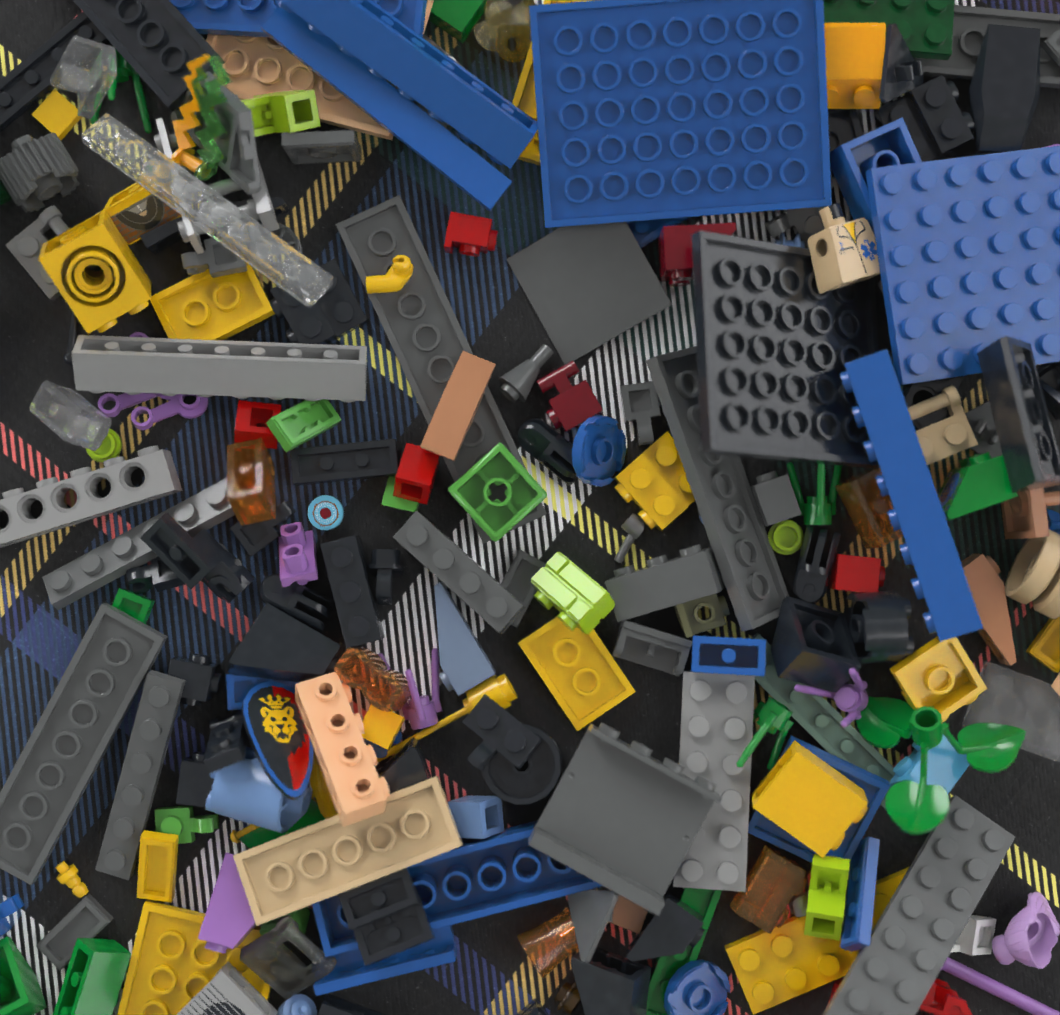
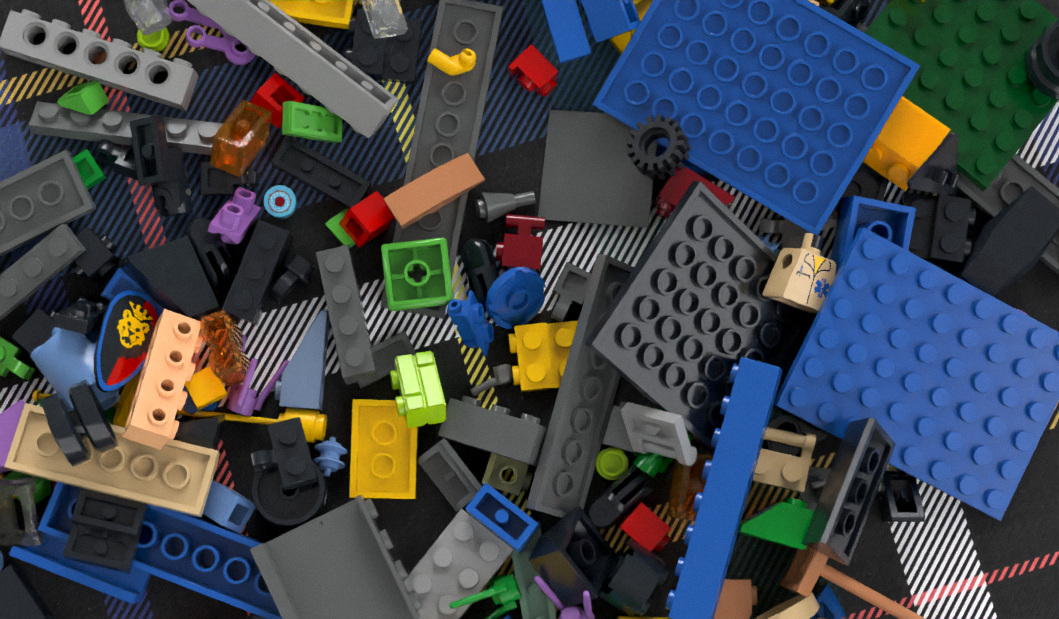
camera: 30 degrees right, 5 degrees down
none -> black wheel [41,379,118,467]
none -> bright green slope [57,80,108,115]
none -> medium blue wheel [312,437,347,476]
none -> blue hinge [447,290,494,356]
none -> light grey plate [620,402,697,466]
none -> black tyre [626,115,691,180]

